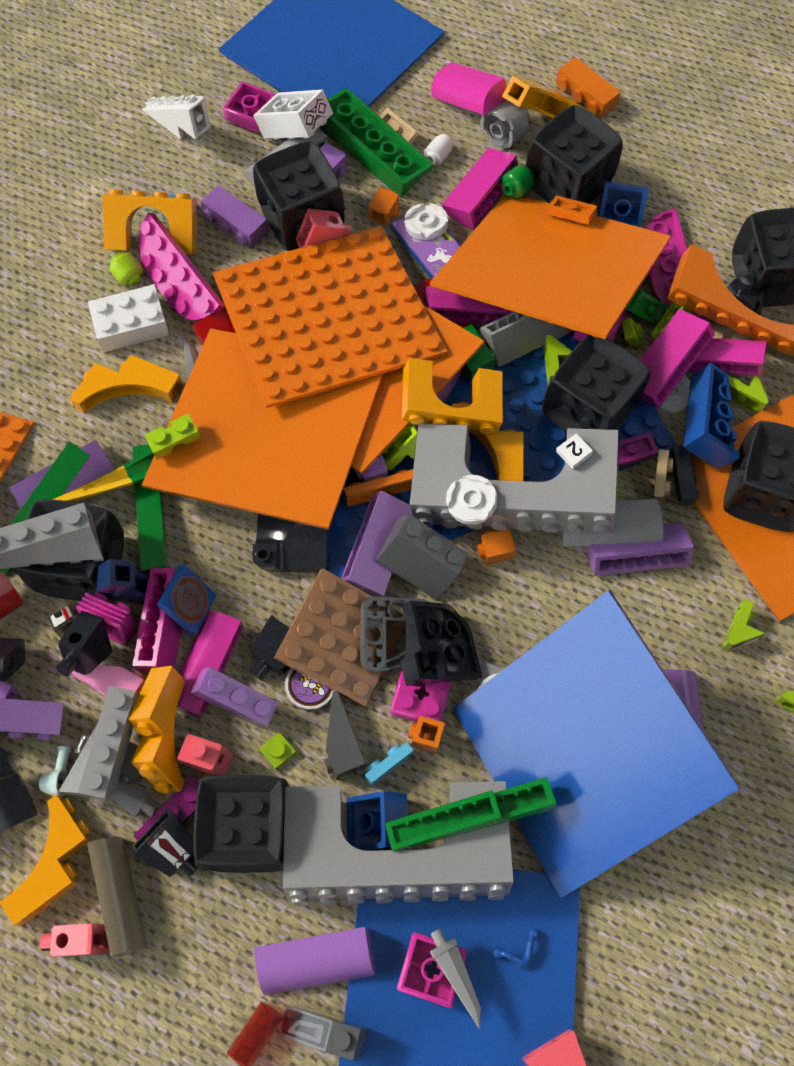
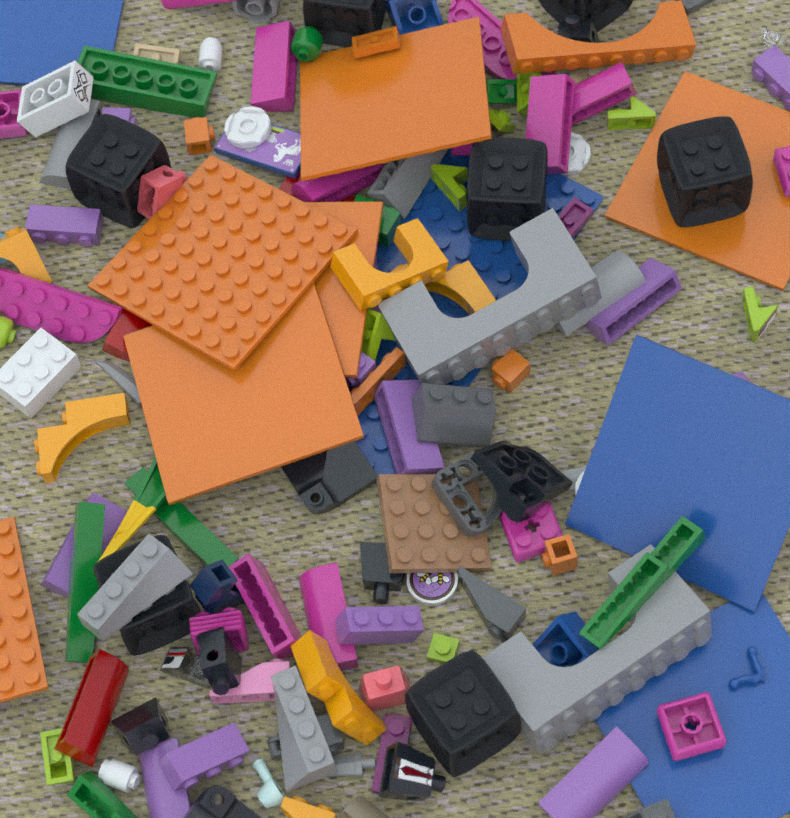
camera: 25 degrees left, 5 degrees down
lime piece [144,413,201,459] -> none
tile [157,564,217,636] -> none
medium azure plate [365,742,414,787] -> none
light grey bar [430,928,481,1030] -> none
white tile [446,475,497,525] -> none
white tile [556,434,593,469] -> none
tan plate [654,450,674,503] -> none
black piece [670,445,699,506] -> none
blue wedge [683,363,740,470] -> none

